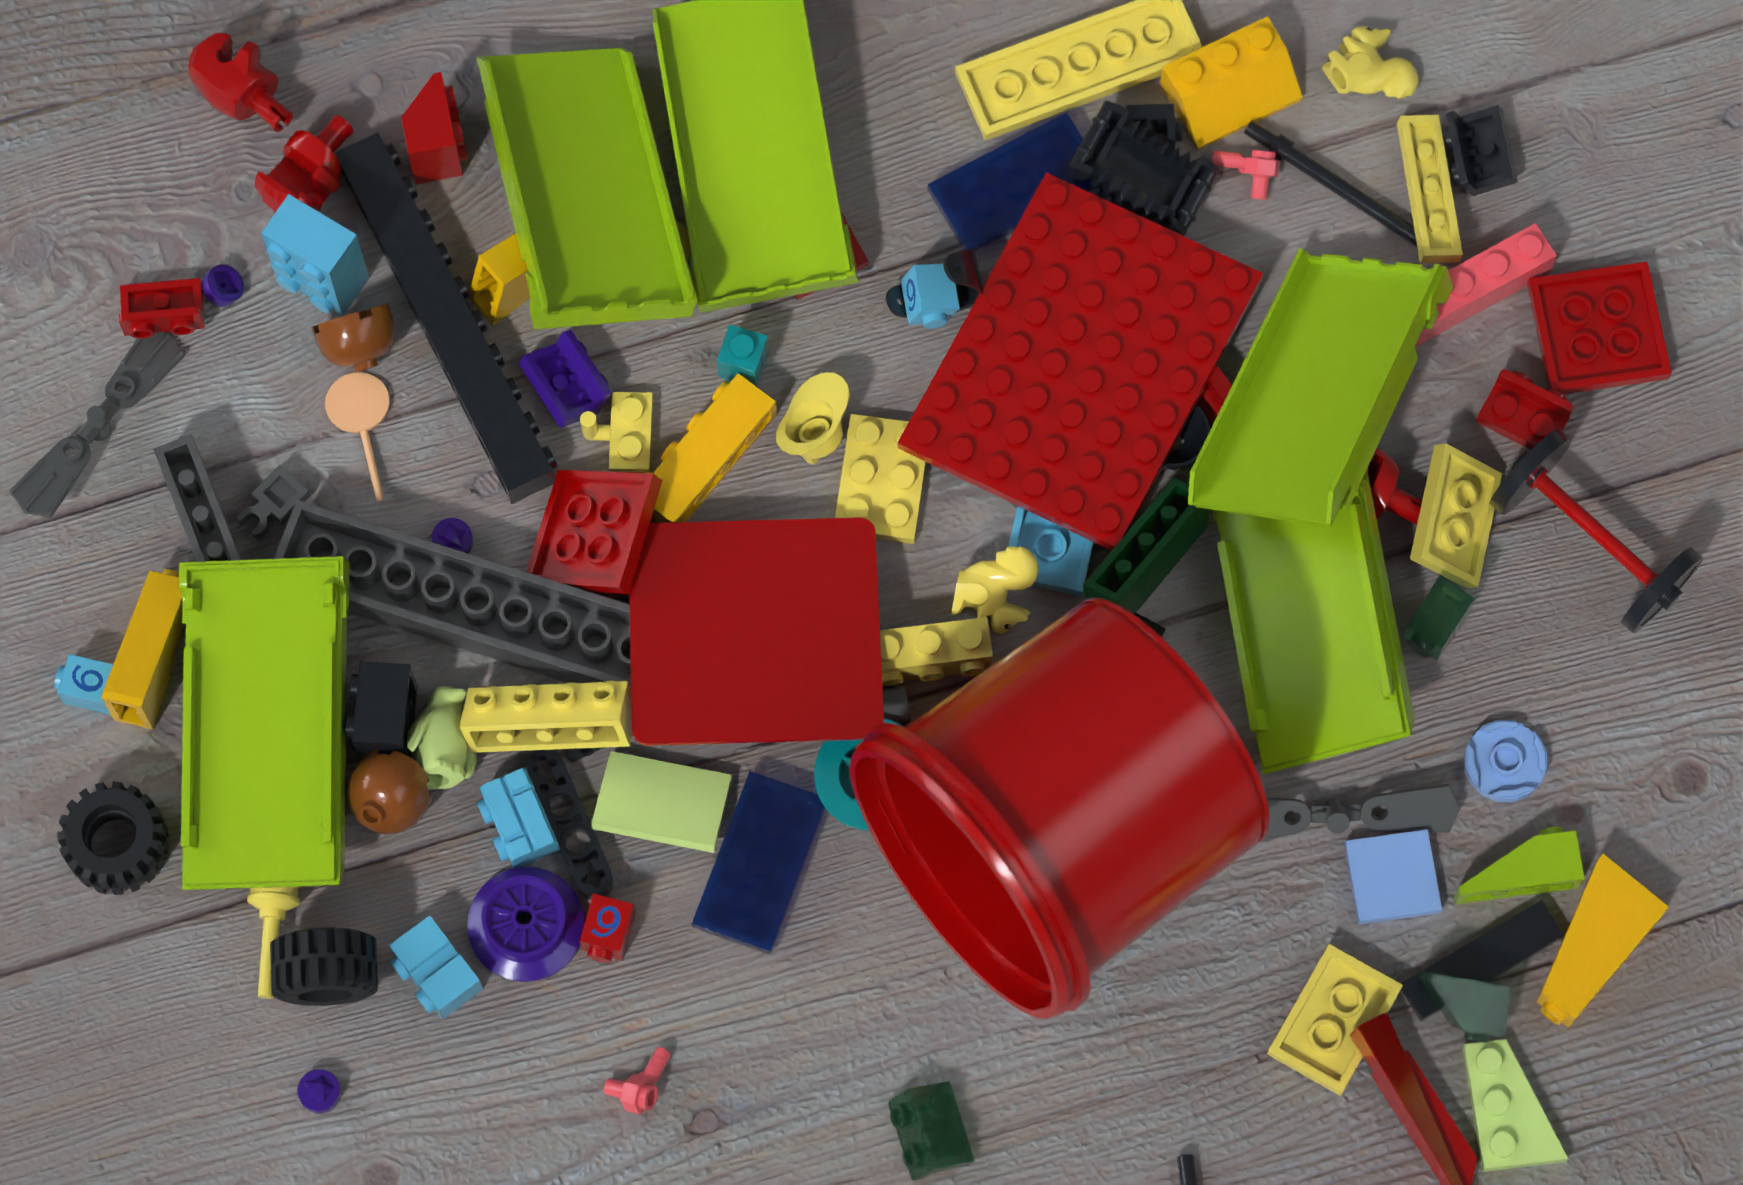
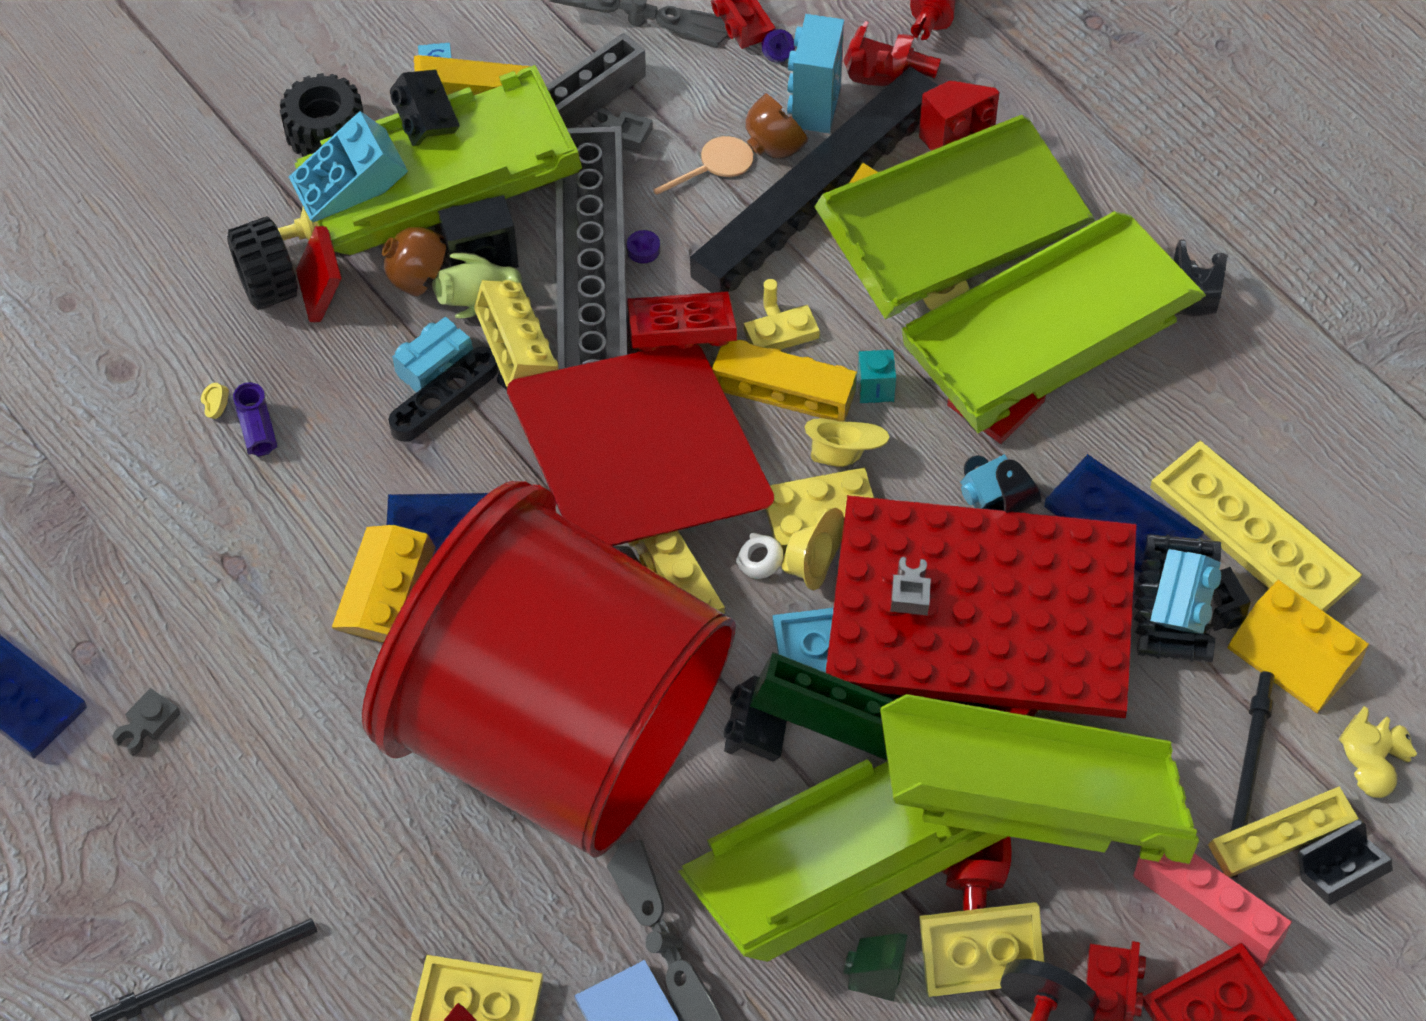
camera: 70 degrees right, 15 degrees down
dark purple tile [297,1069,341,1114] -> none
medium azure brick [389,915,483,1019] -> none
dark purple piece [467,867,585,982] -> none
dark purple bracket [519,329,611,428] -> none
red brick [580,894,636,963] -> none
yellowish green tile [592,751,732,853] -> none
coral piece [604,1047,671,1115] -> none
clear green bracket [888,1081,975,1181] -> none
light yellow animal [951,546,1039,634] -> none
coral piece [1212,150,1280,200] -> none
none -> light yellow piece [201,383,229,419]
none -> dark purple piece [233,382,278,457]
none -> medium azure slope [289,111,408,222]
none -> red tile [296,226,342,322]
none -> yellow slope [332,525,435,643]
none -> black bracket [390,69,460,146]
none -> white piece [736,532,784,579]
none -> light yellow piece [781,507,844,591]
none -> plate [890,557,931,616]
none -> medium azure brick [1150,549,1221,635]

